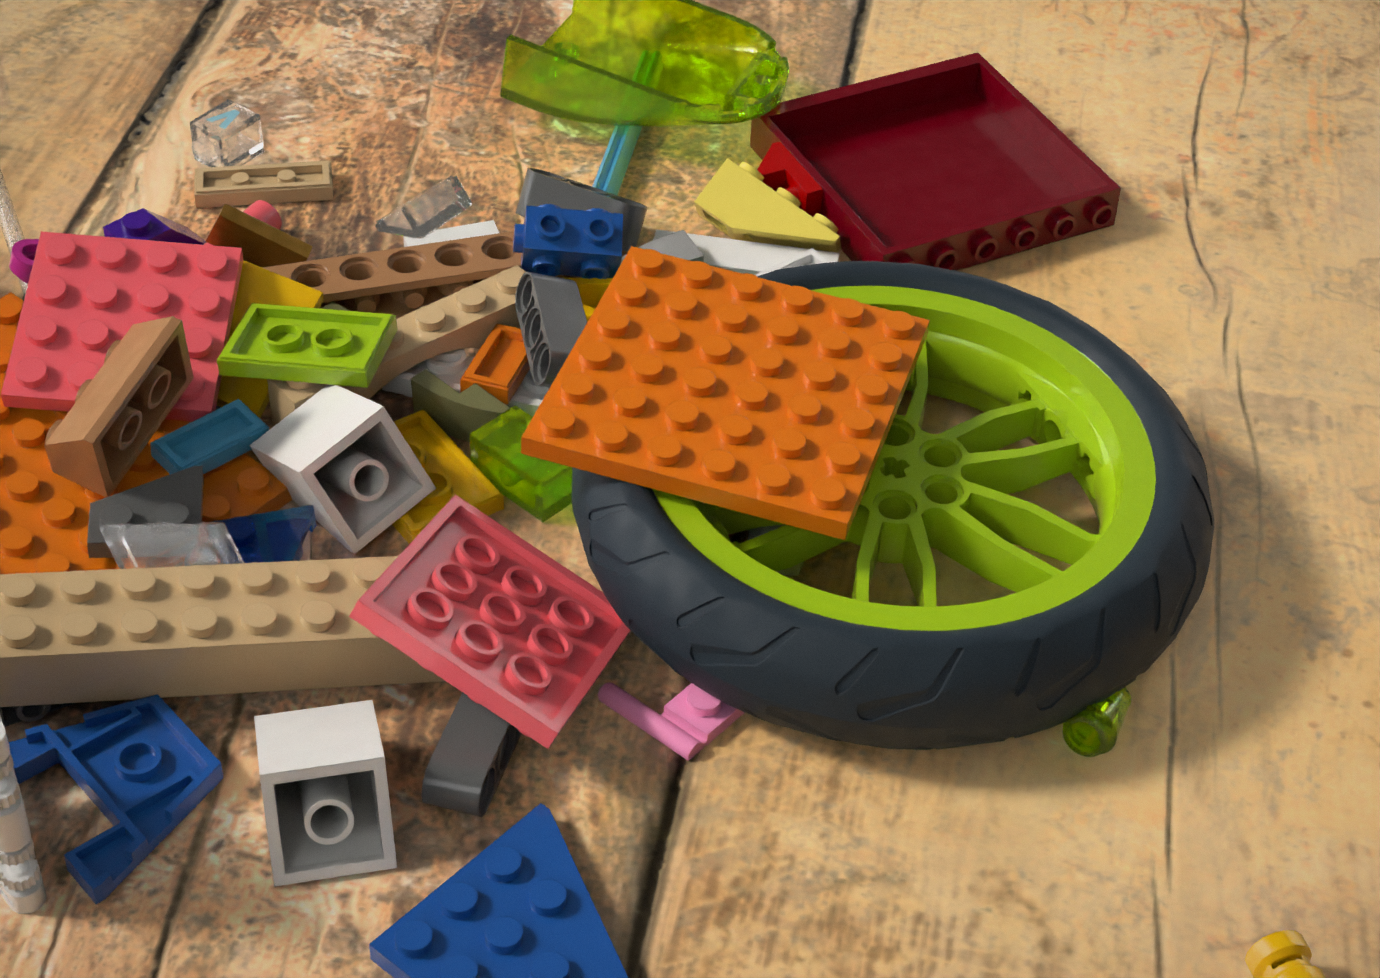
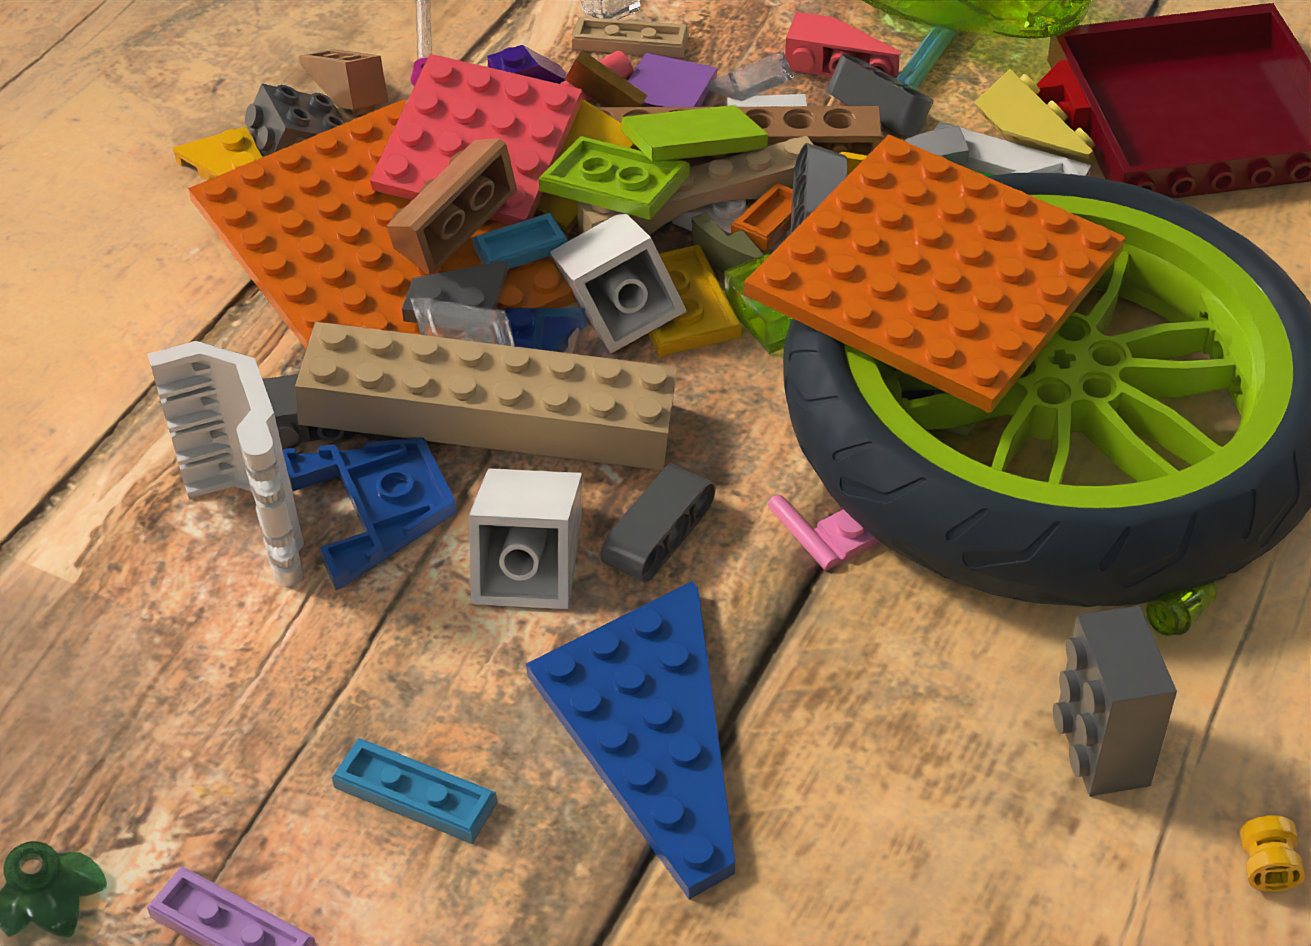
camera: 20 degrees right, 5 degrees up
coral plate [349,494,631,749] -> none
blue brick [513,204,623,279] -> none
none -> lime tile [621,105,768,162]
none -> medium lavender tile [628,53,717,107]
none -> coral slope [785,12,901,78]
none -> dark grey brick [1053,605,1177,797]

